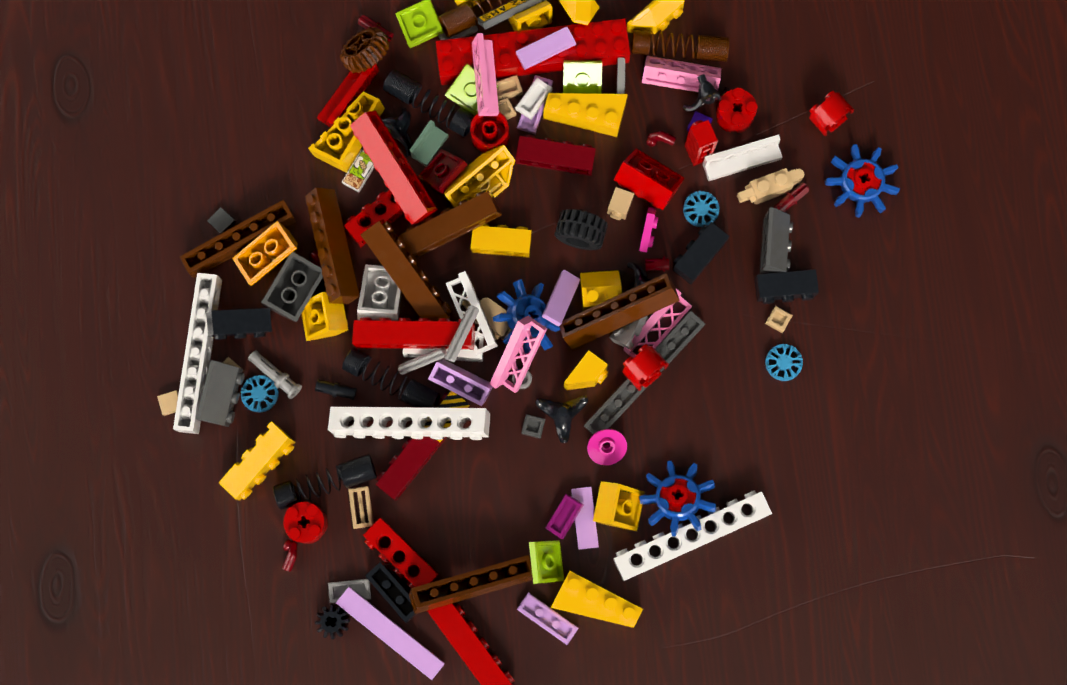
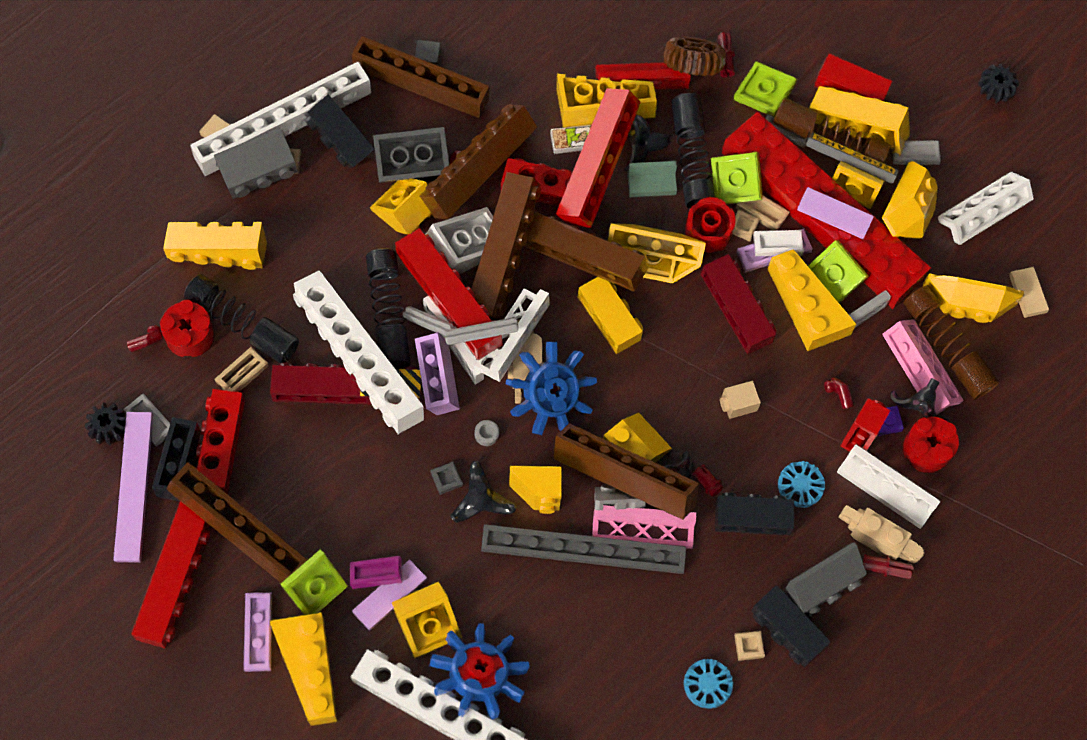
camera: 45 degrees right, 10 degrees down
light orange slope [232,221,298,286] -> none
dark azure wheel [241,375,278,413] -> none
light grey pin [248,350,302,399] -> none
black pin [315,379,357,400] -> none
dark red tile [418,149,468,194] -> none
bright pink fence [472,33,499,116] -> none
bright pink fence [489,316,547,393] -> none
lavender tile [542,270,580,327] -> none
black tyre [554,209,608,250] -> none
dark pink dish [587,429,627,465] -> none
red slope [614,149,685,210] -> none
red brick [623,344,669,391] -> none
dark pink wing [639,206,658,252] -> none
red brick [809,91,854,136] -> none
blue gear [825,144,900,218] -> none

